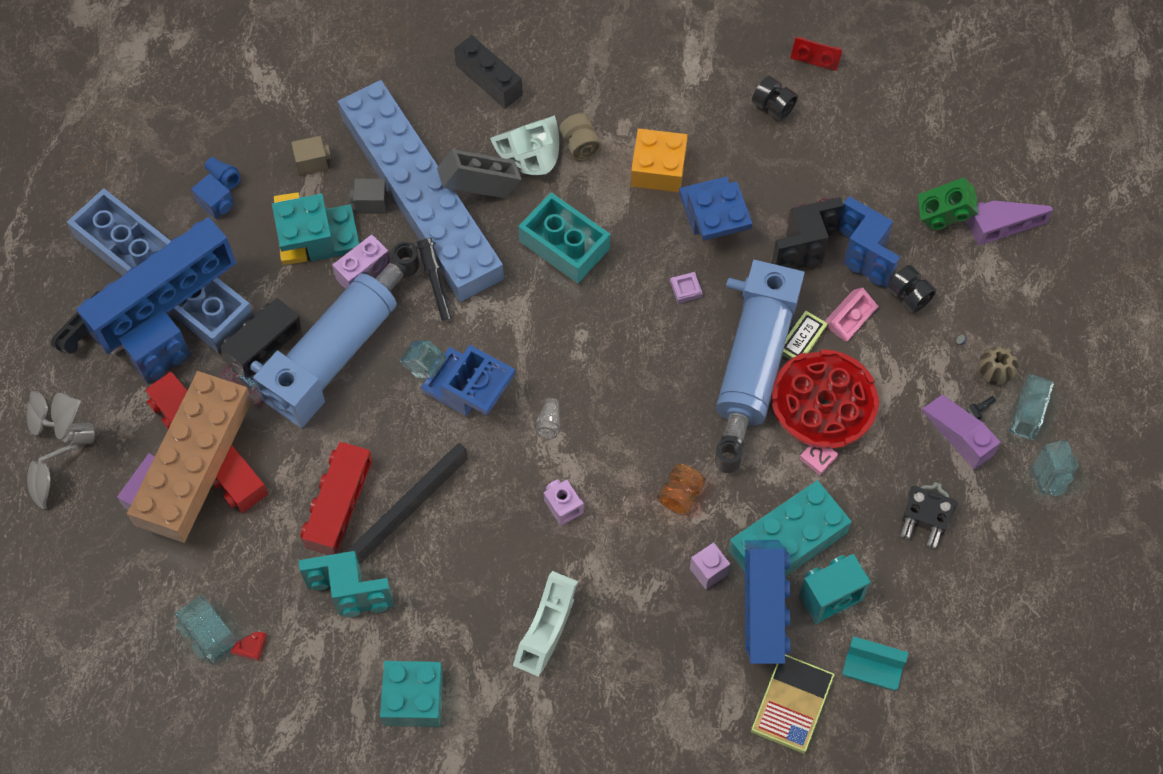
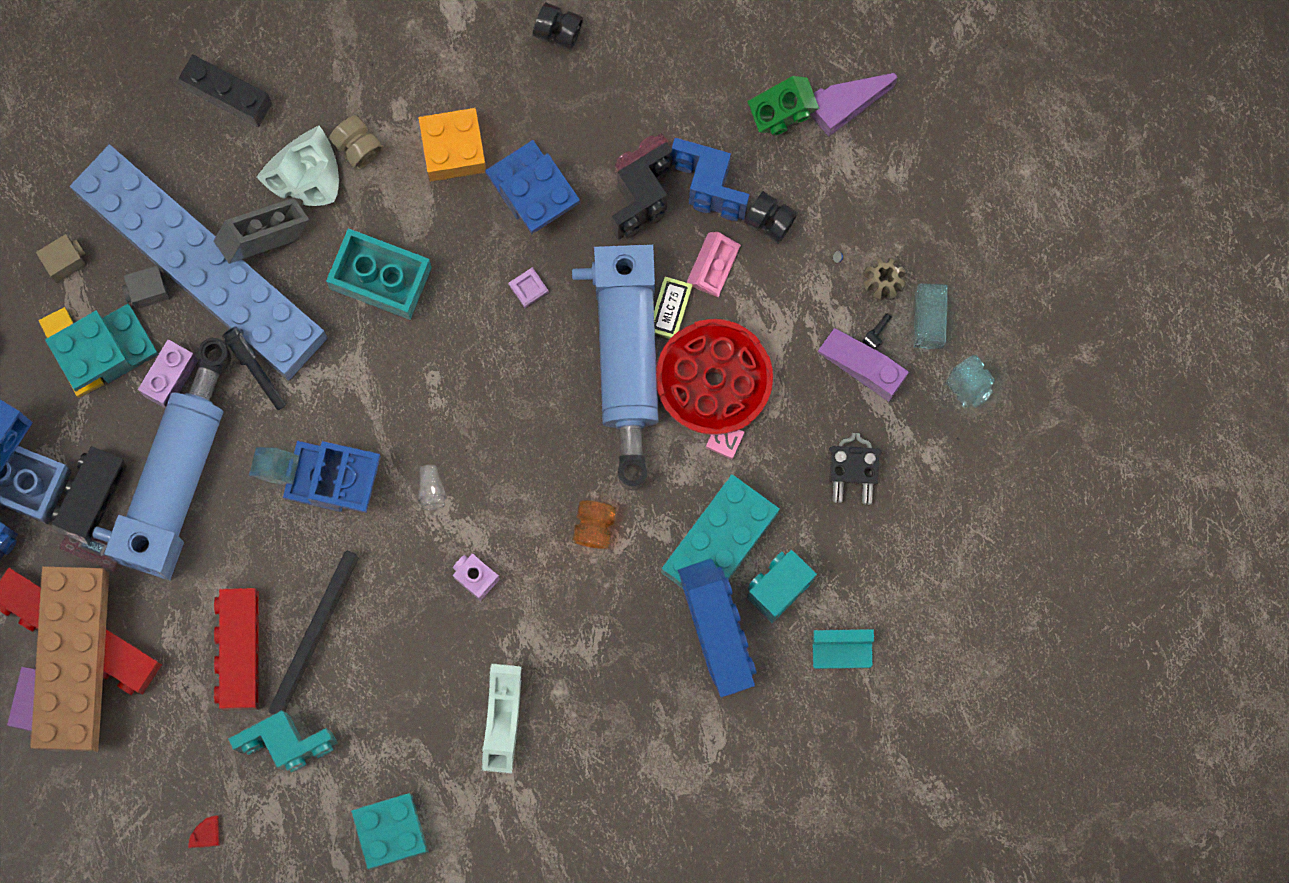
camera: 20 degrees left, 15 degrees up
clear light blue brick [175,595,237,664] -> none
lavender brick [690,543,730,590] -> none
tile [751,655,834,754] -> none

